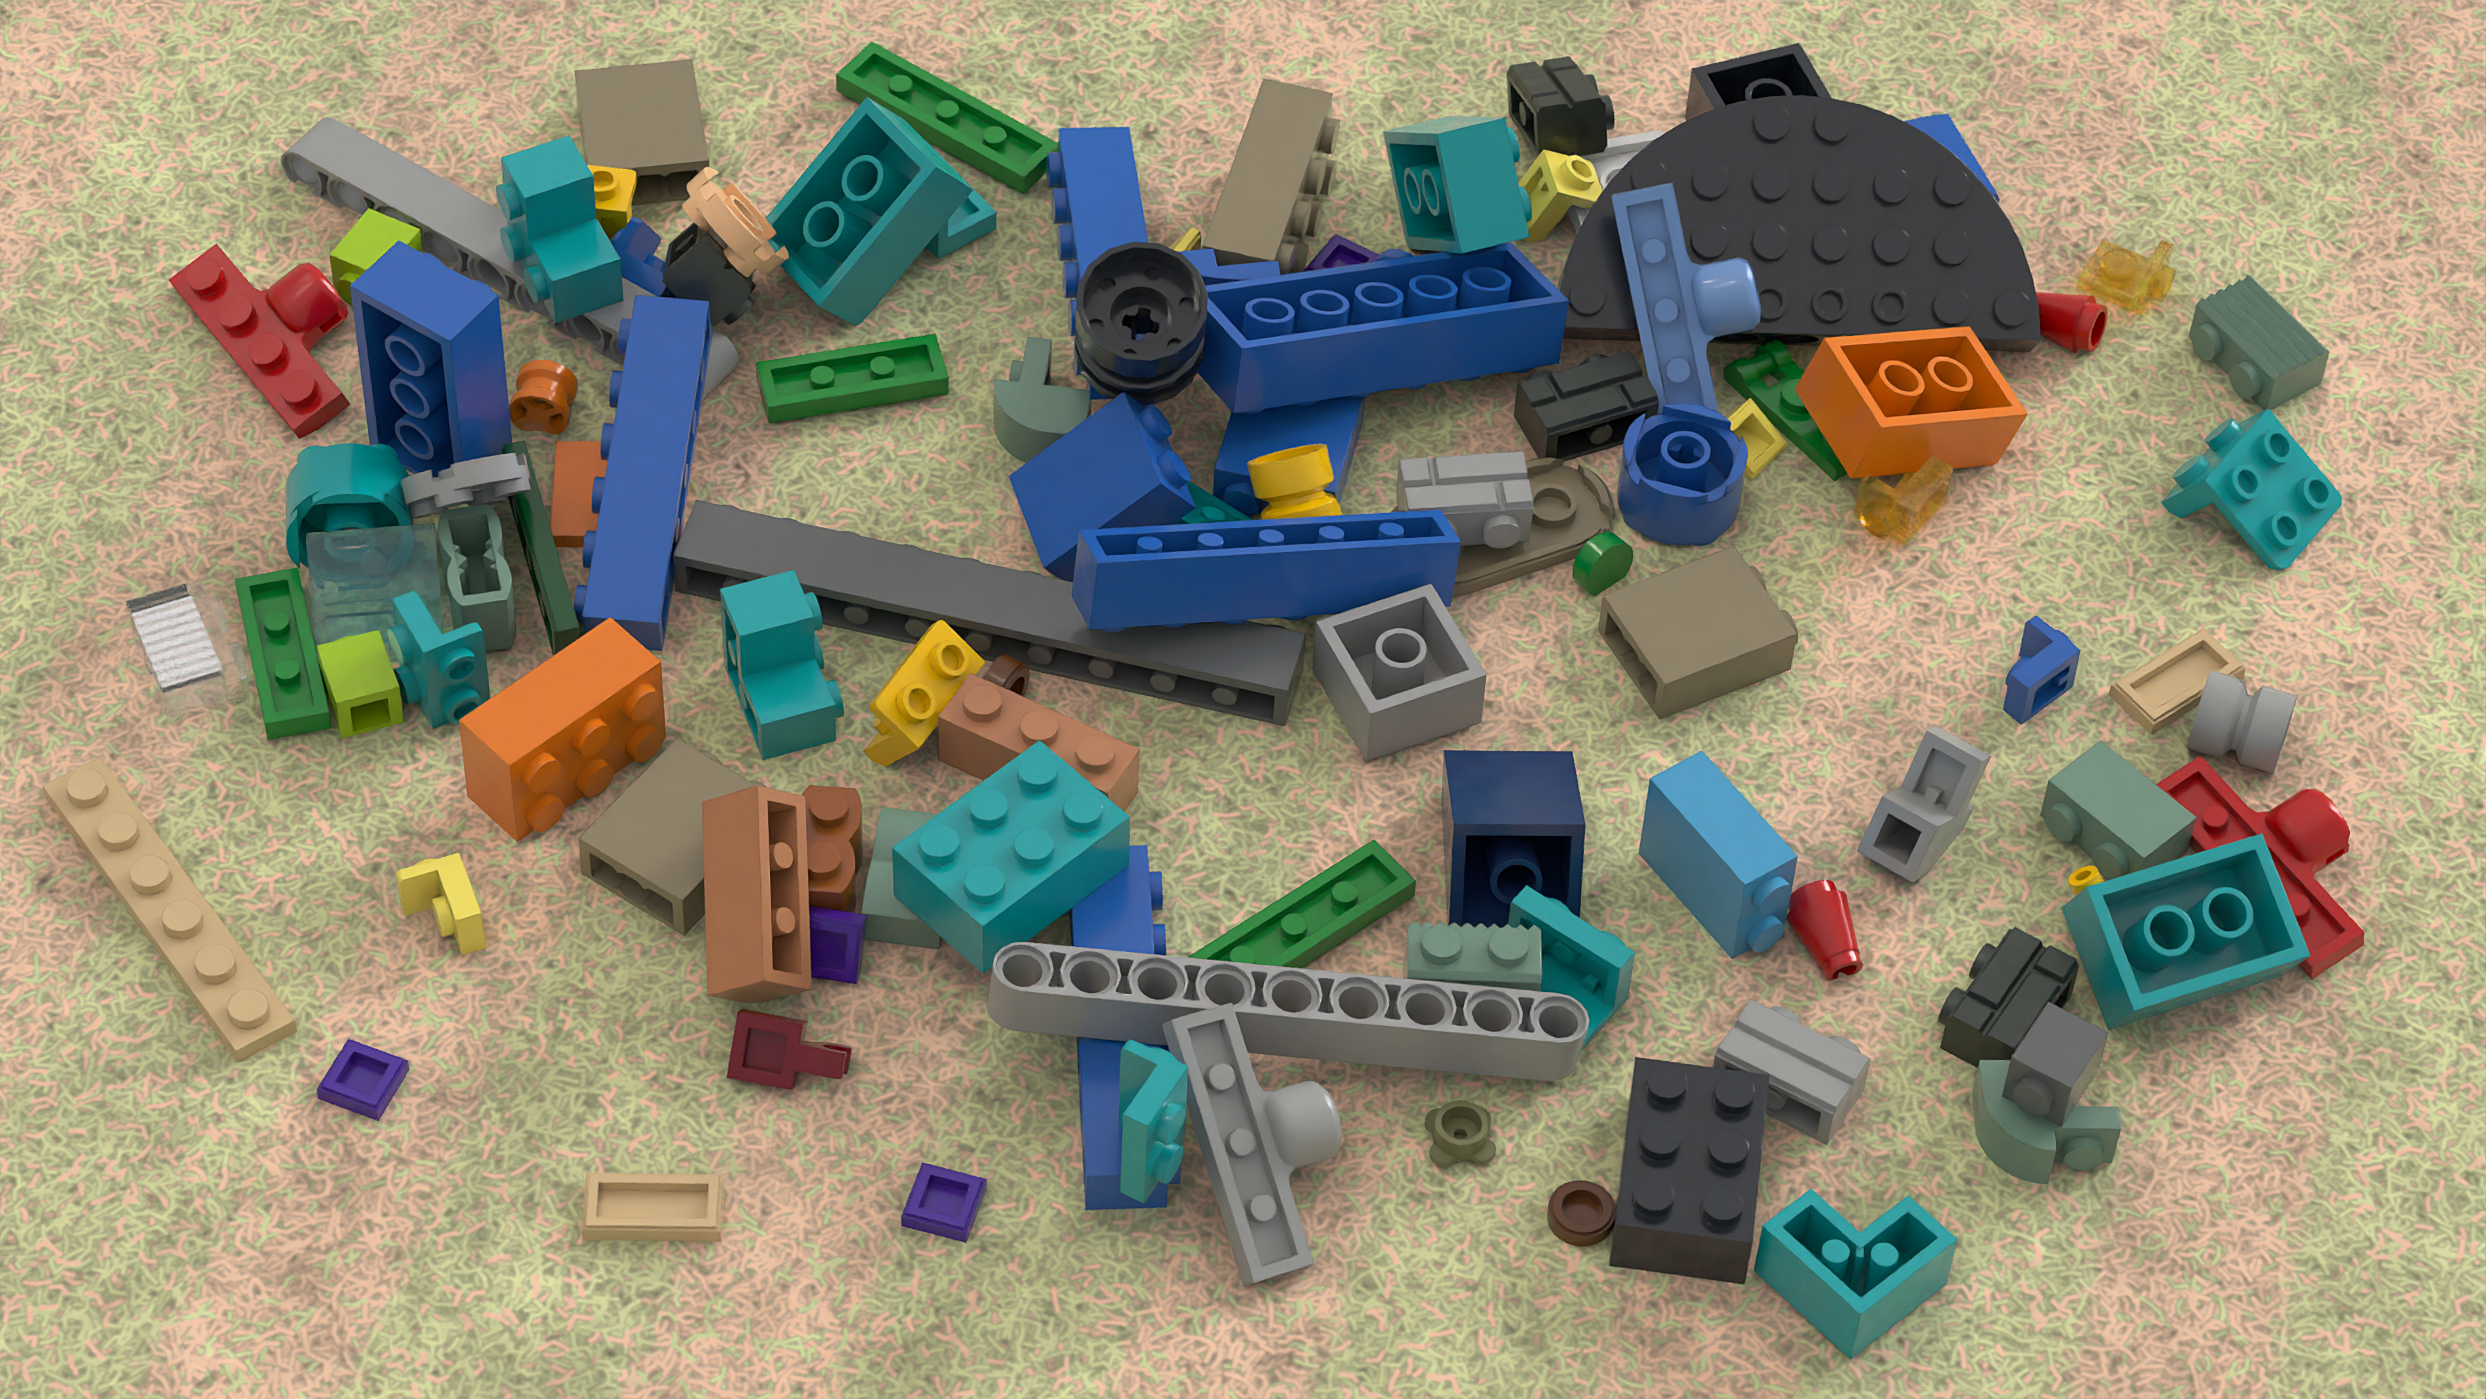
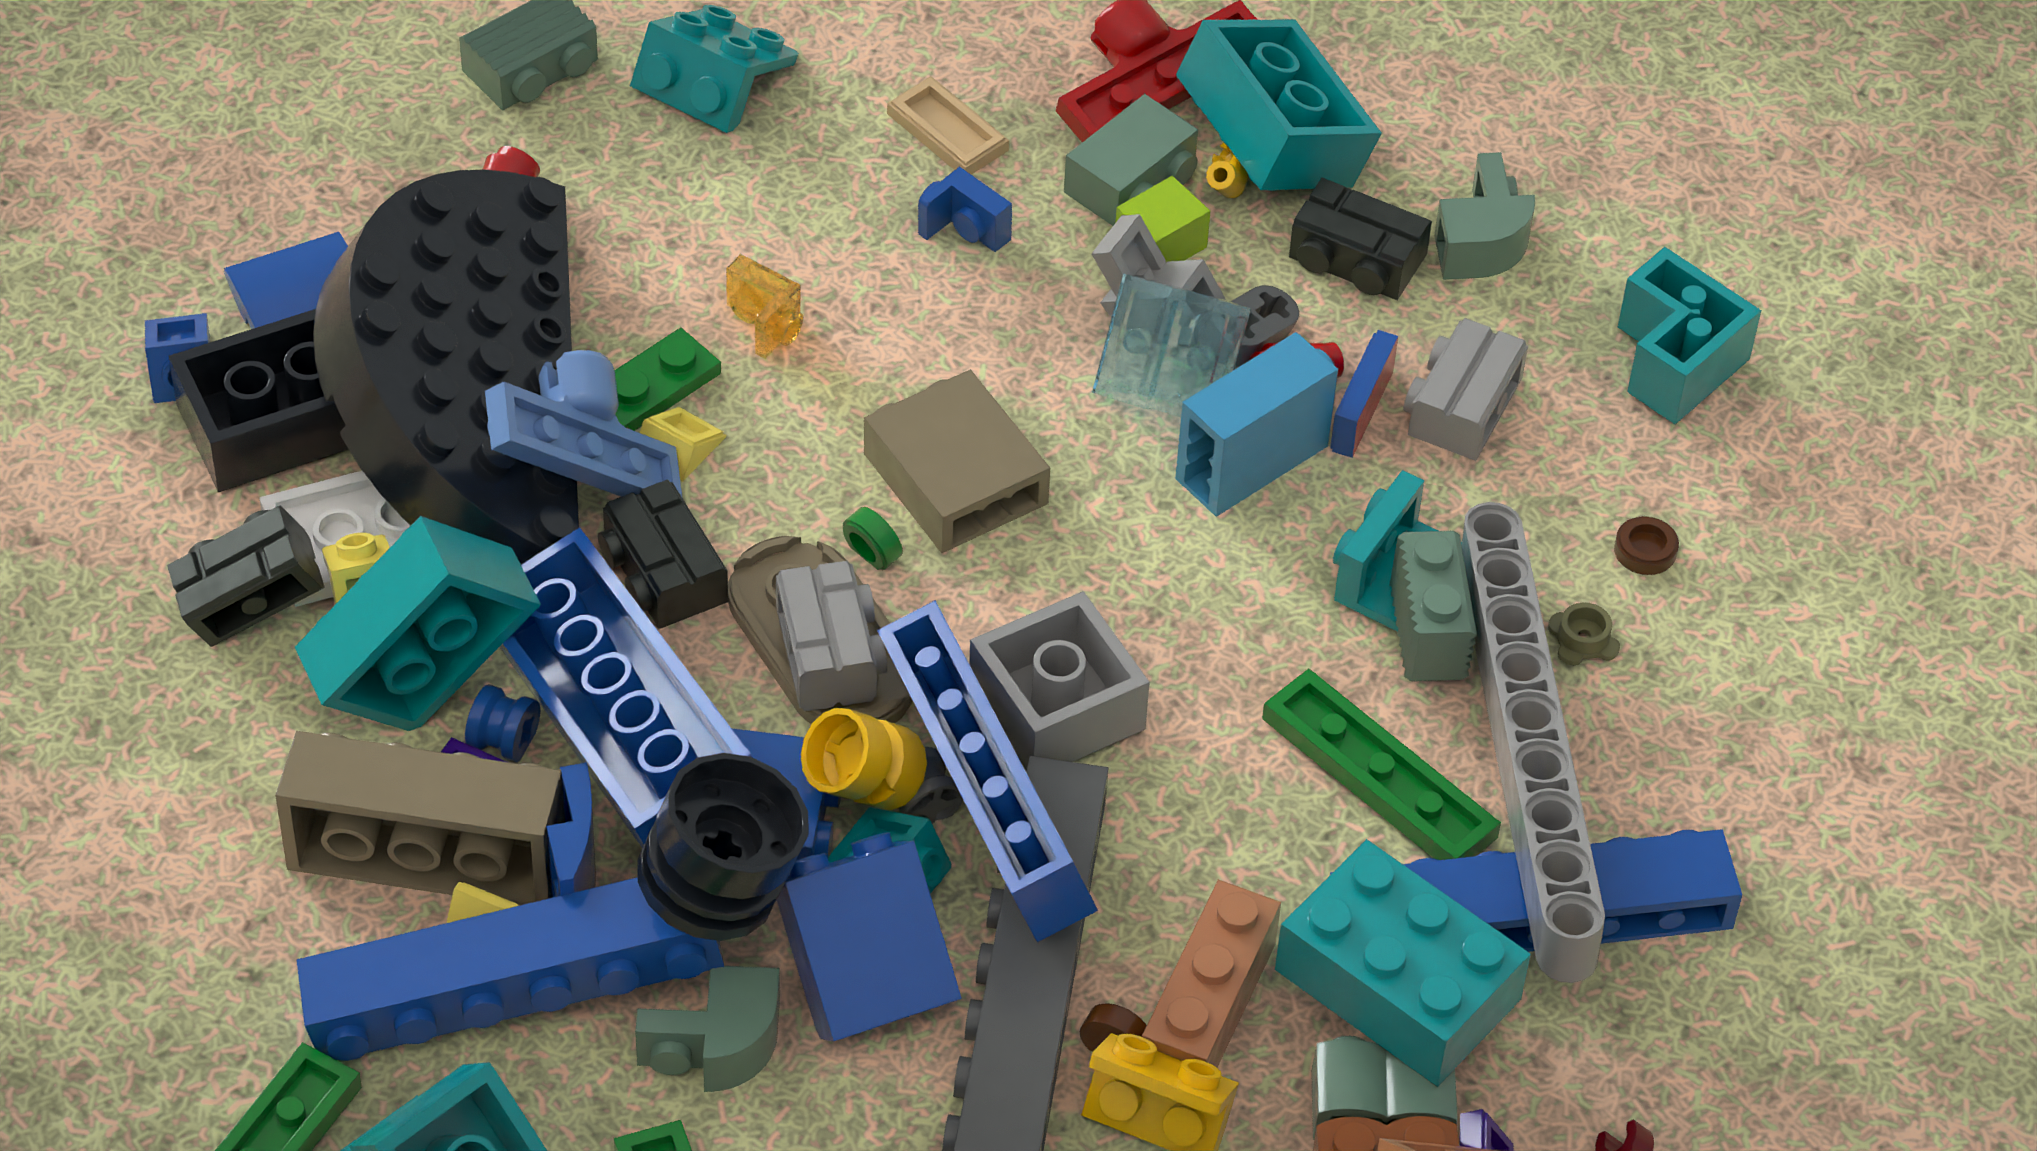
camera: 95 degrees left, 0 degrees up
dark purple tile [901,1162,987,1243] -> none
teal bracket [1118,1039,1188,1204] -> none
light grey plate [1162,1002,1342,1286] -> none
dark blue slope [1441,750,1586,928] -> none
black brick [1609,1057,1770,1285] -> none
blue brick [1617,403,1748,546] -> none
orange brick [1794,326,2028,479] -> none
dark grey brick [2002,1002,2109,1127] -> none
clear yellow bracket [2076,239,2176,316] -> none
light grey wheel [2187,670,2298,775] -> none
none -> blue bracket [145,313,210,403]
none -> clear light blue slope [1092,273,1251,417]
none -> lime brick [1115,176,1211,262]
none -> dark grey beam [1202,285,1300,367]
none -> blue tile [1330,330,1398,458]

